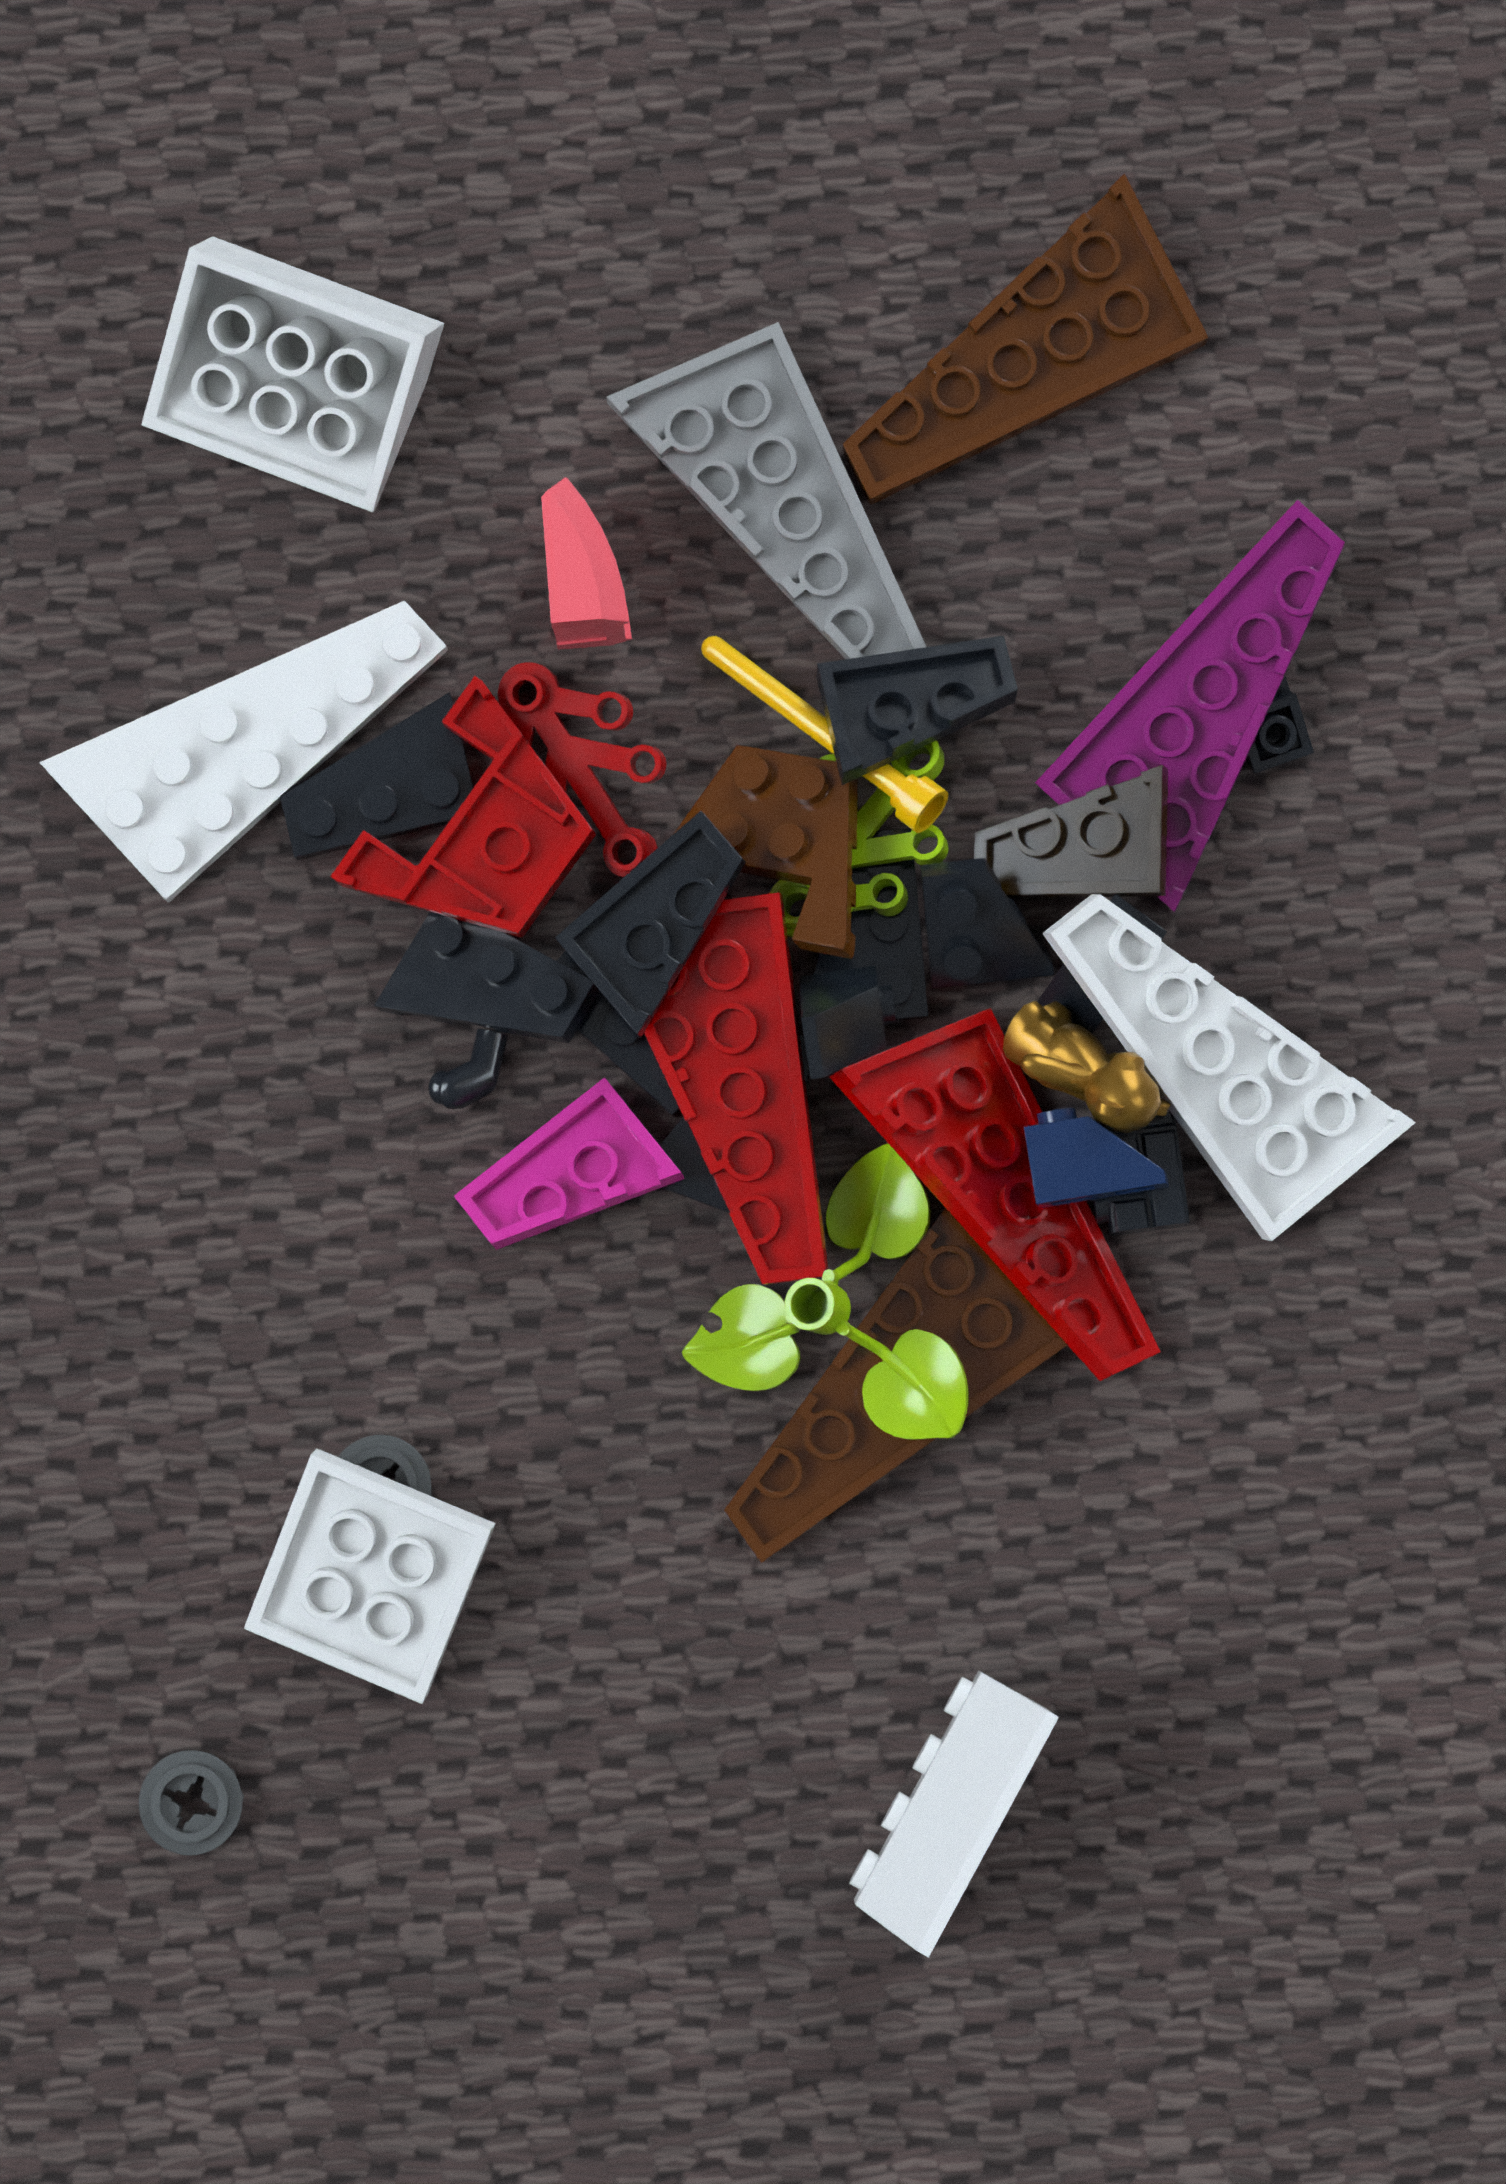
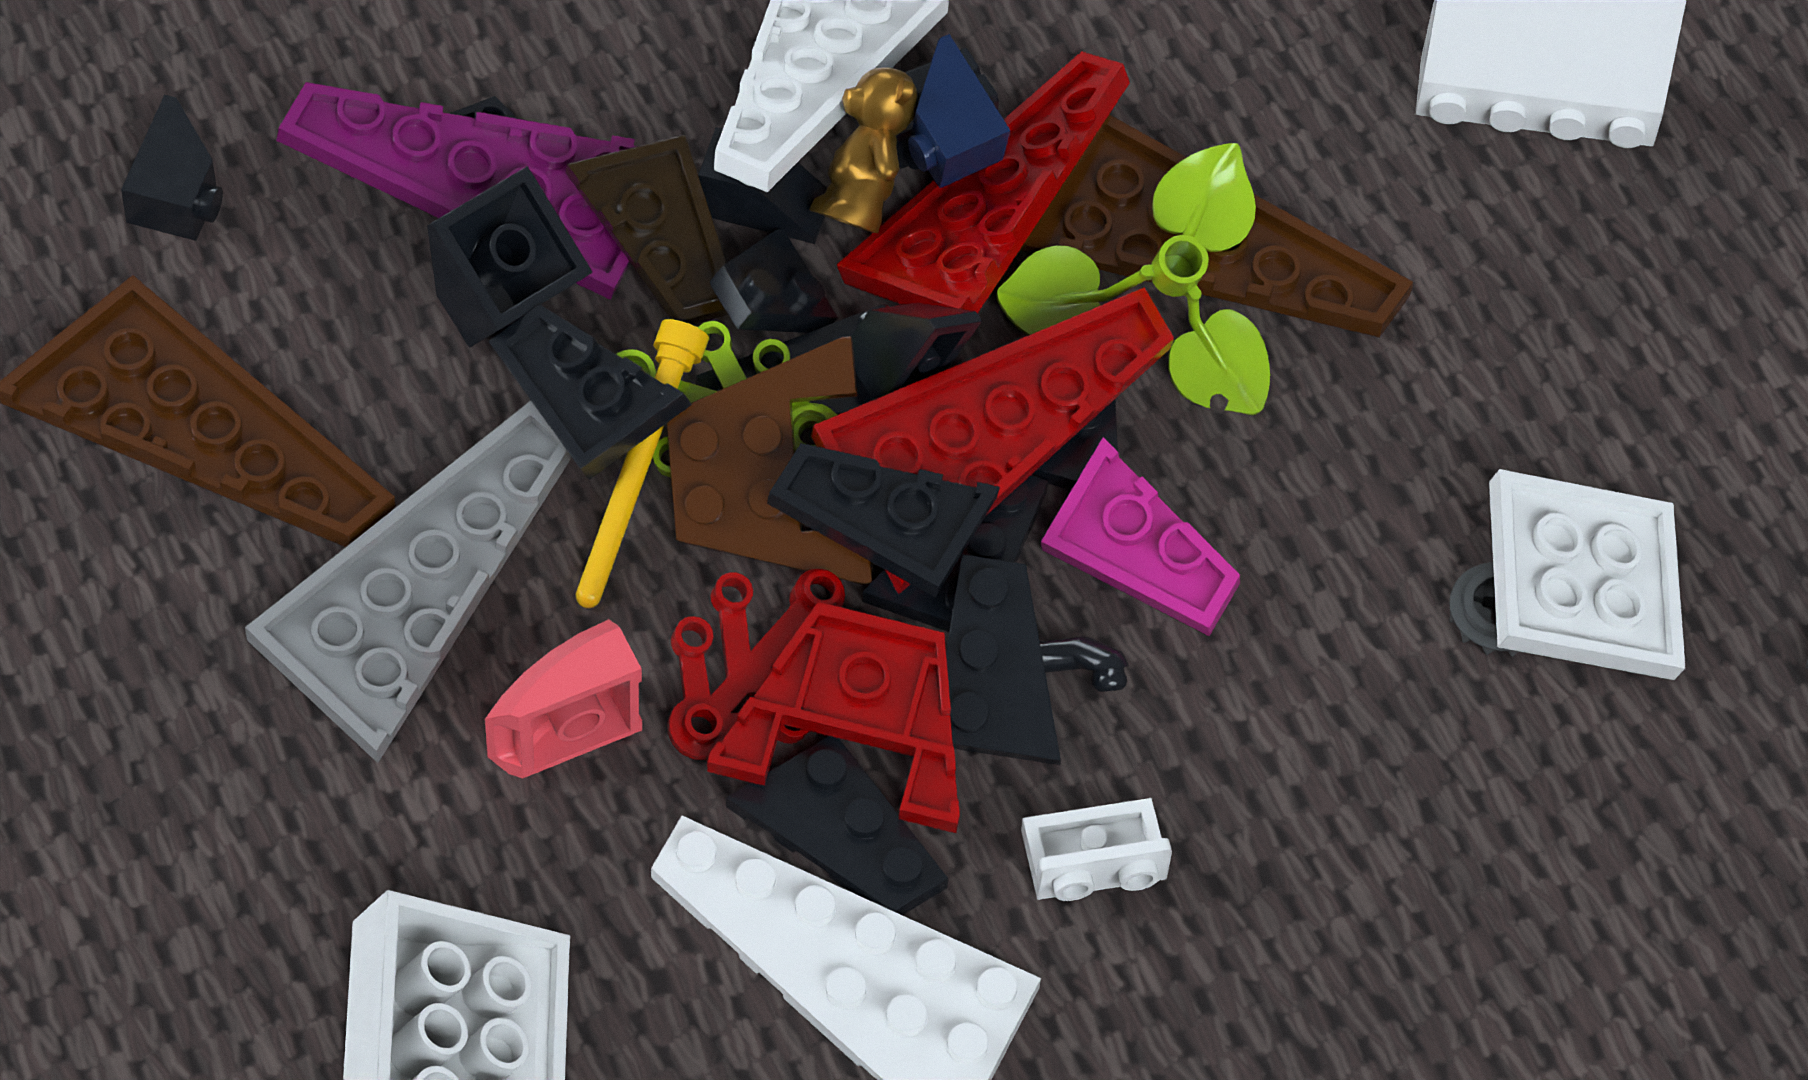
camera: 120 degrees left, 25 degrees down
none -> black slope [121,94,223,241]
none -> black slope [427,166,593,348]
none -> white bracket [1021,798,1172,901]

